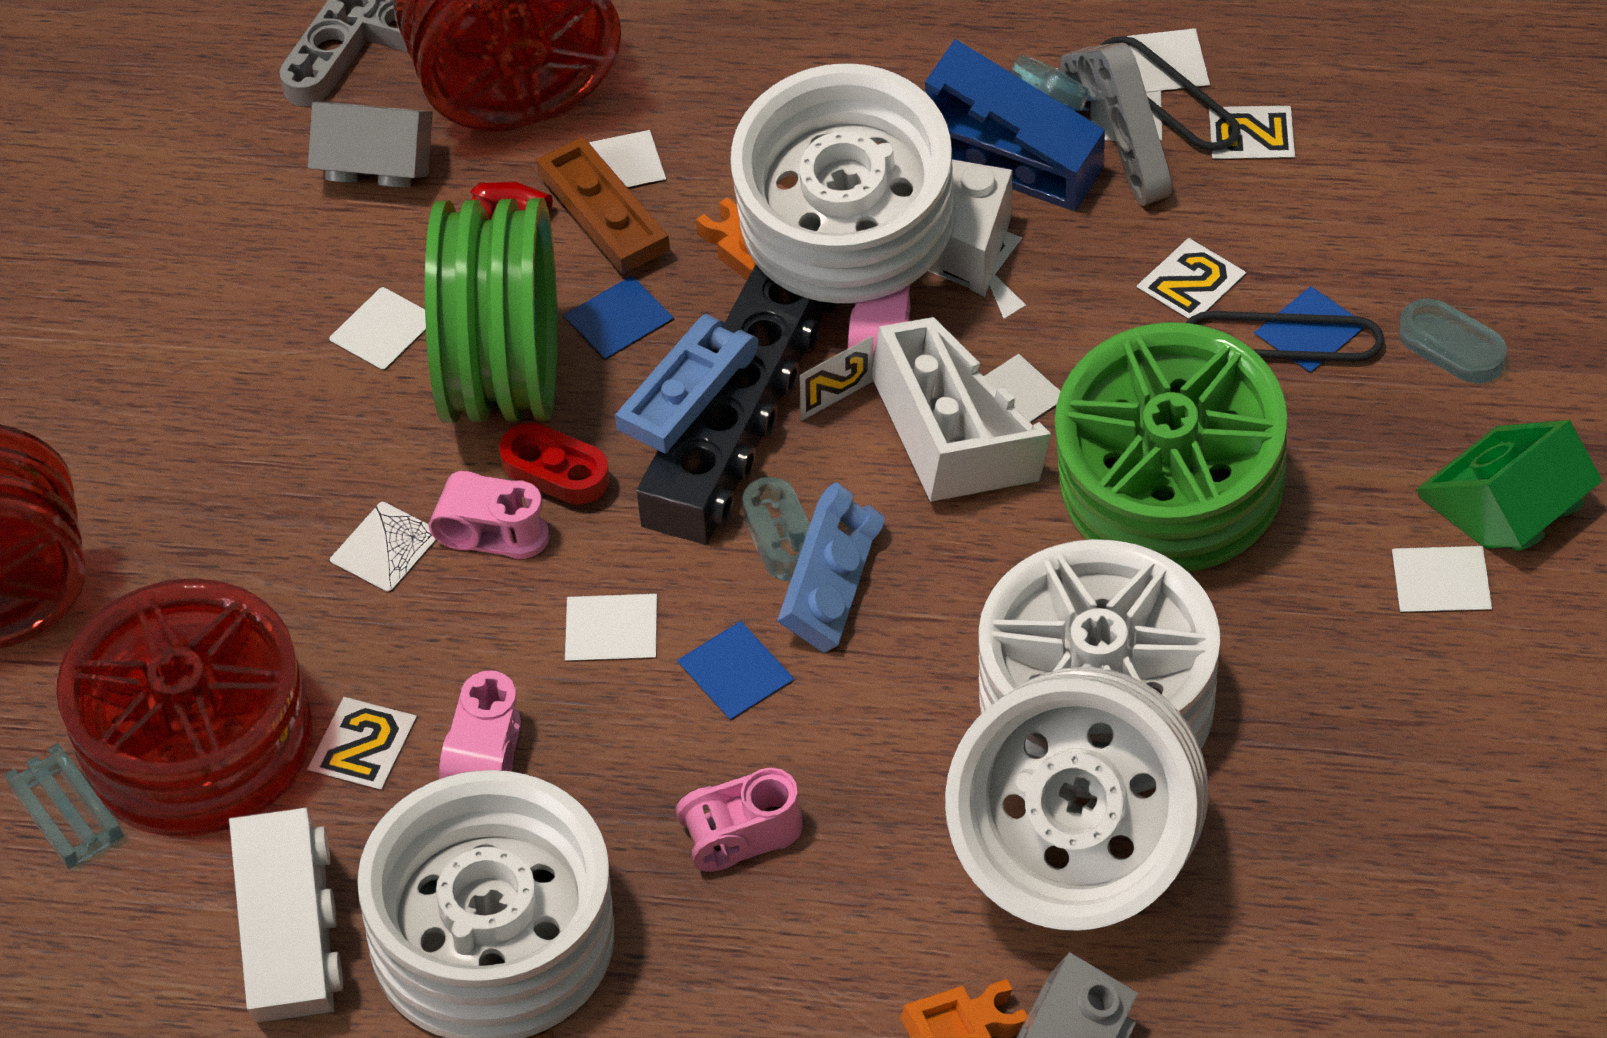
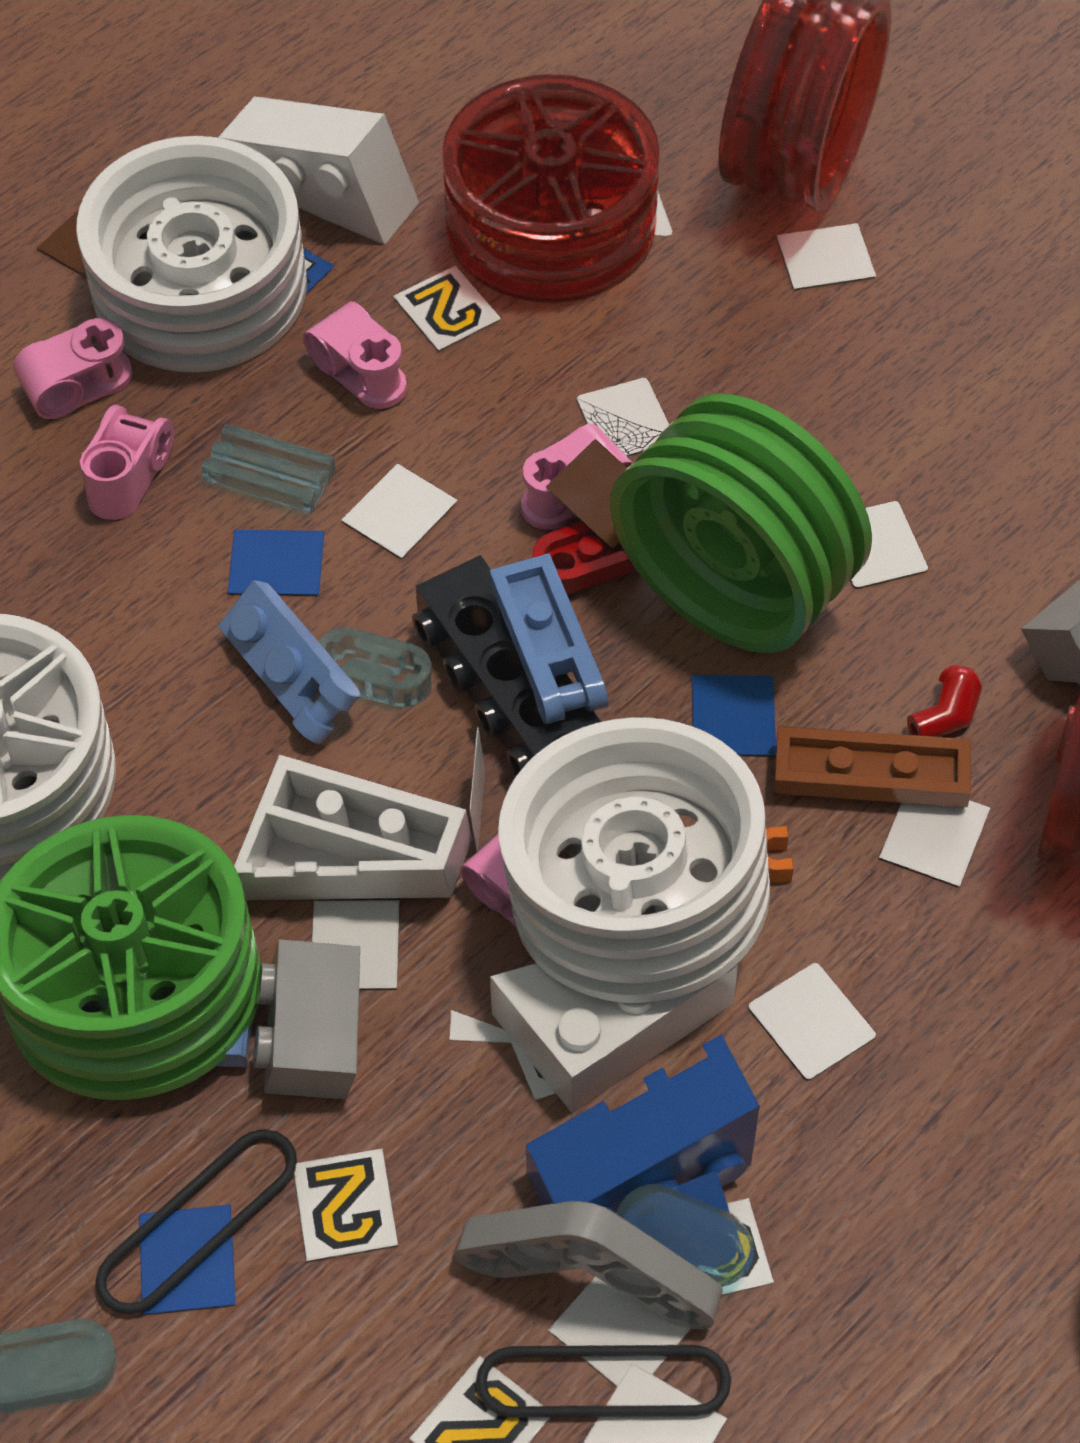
camera: 125 degrees right, 5 degrees up
none -> bright pink piece [13,318,133,419]
none -> clear light blue tile [201,424,335,513]
none -> light grey brick [253,939,360,1100]
none -> reddish brown sticker [546,439,627,549]
none -> white sticker [777,223,876,289]

